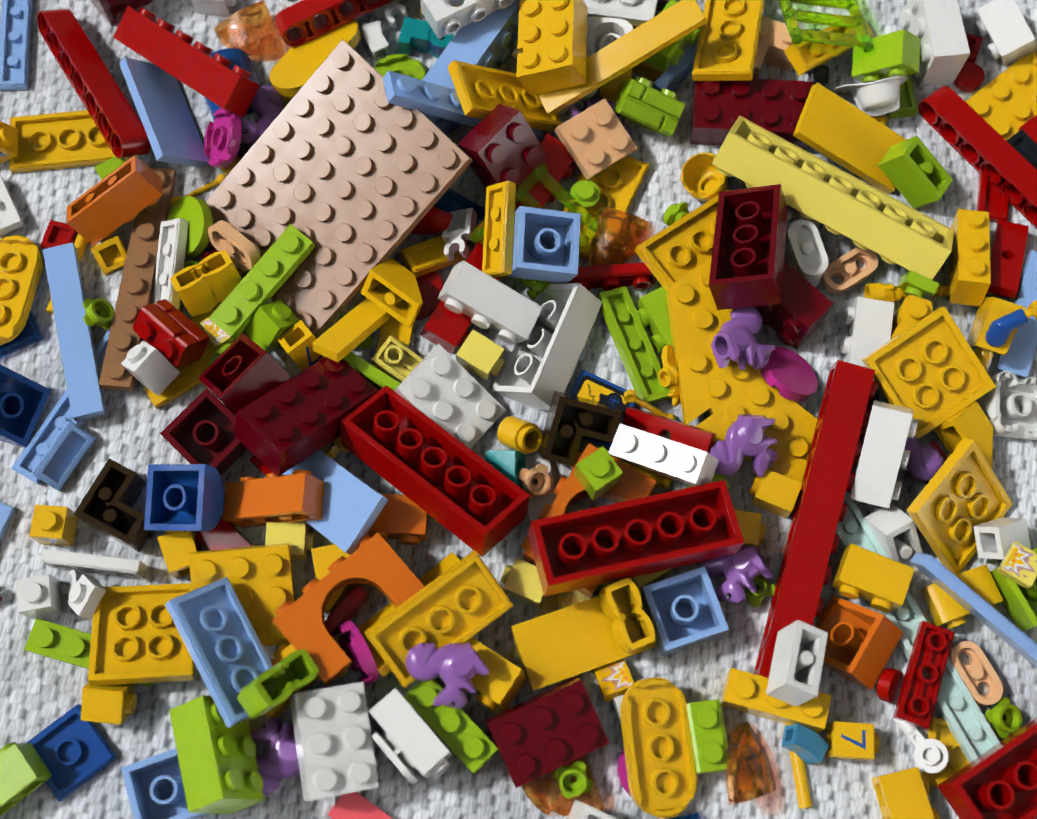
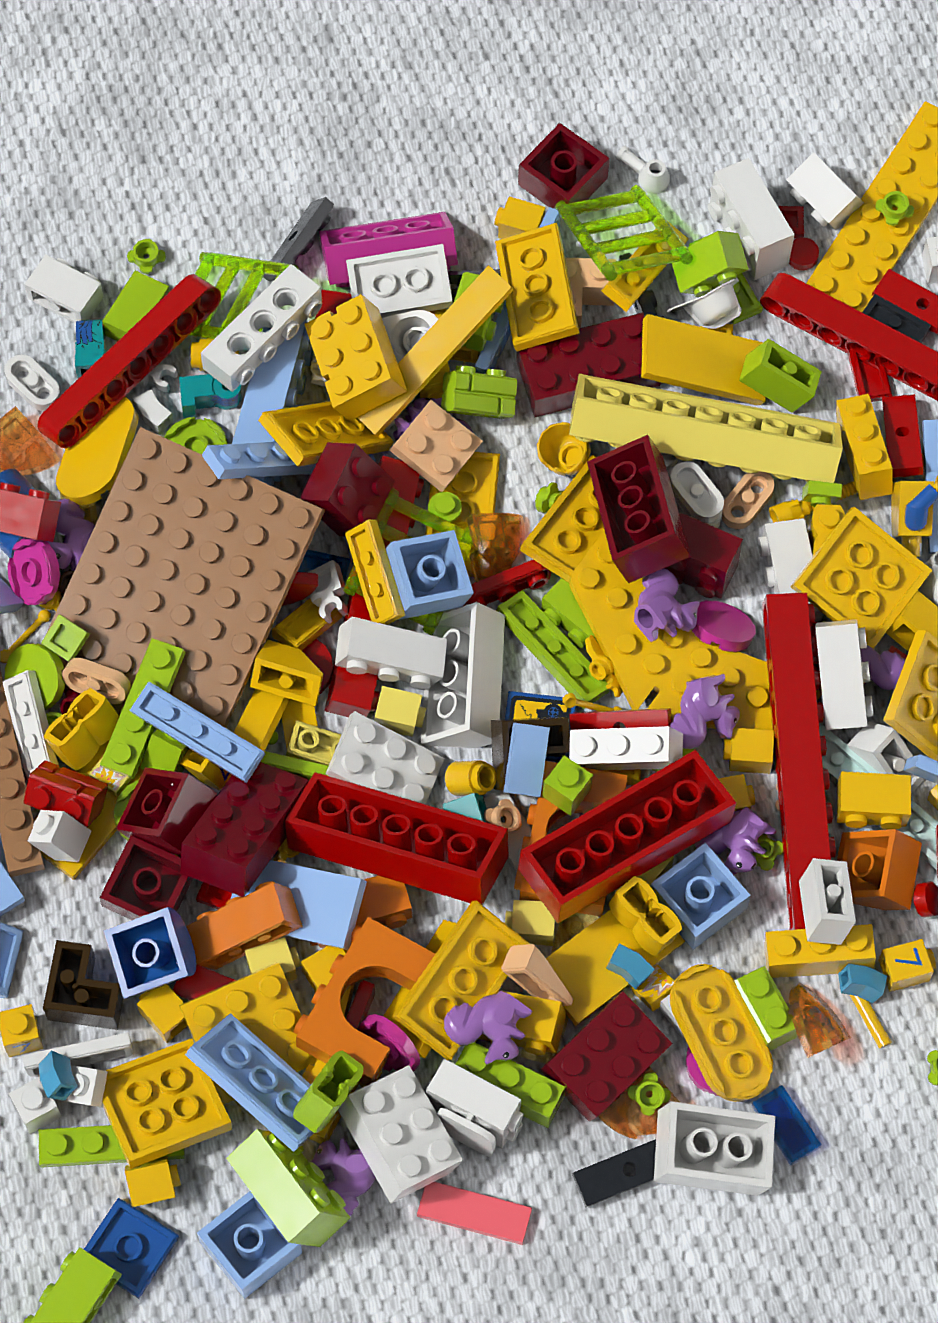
camera: 20 degrees left, 5 degrees down
none -> dark azure piece [38,1050,78,1100]
none -> lime plate [41,614,91,662]
none -> light blue tile [130,682,265,783]
none -> light nougat slope [501,944,573,1006]
none -> light blue tile [504,723,550,797]
none -> dark azure piece [606,943,655,990]

